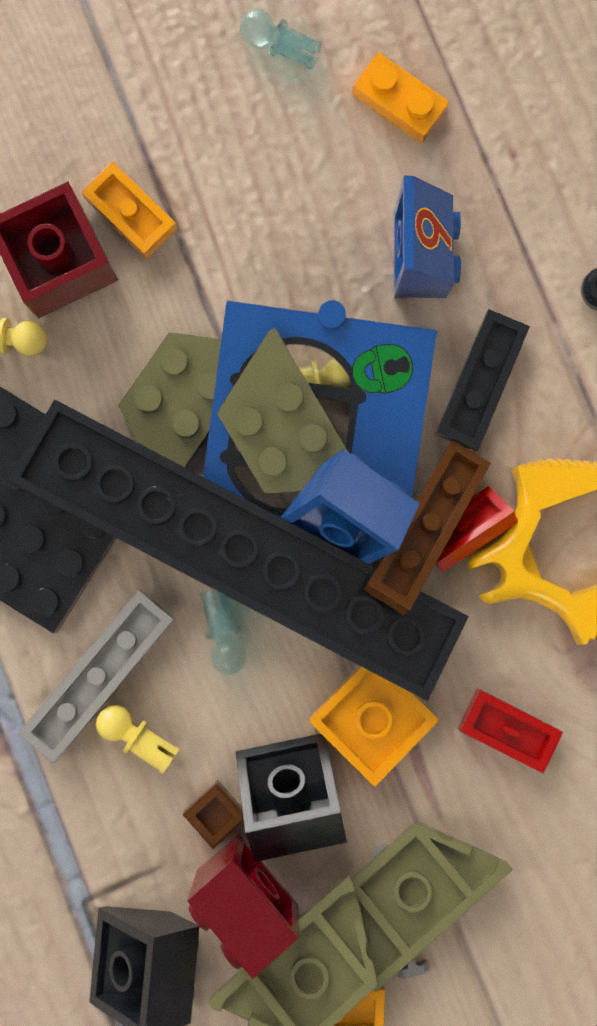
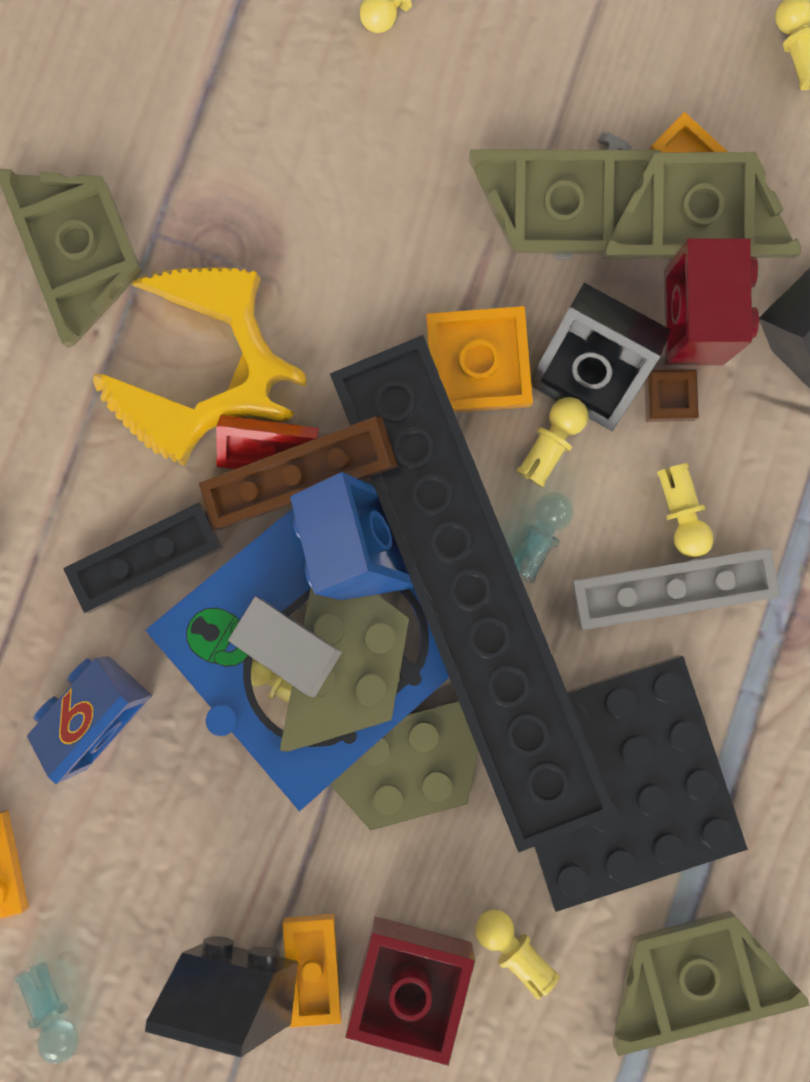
camera: 130 degrees left, 0 degrees up
red plate [457,688,563,774] -> none
none -> black slope [145,936,298,1058]
none -> light grey tile [228,596,342,697]
none -> light yellow pin [516,397,588,488]

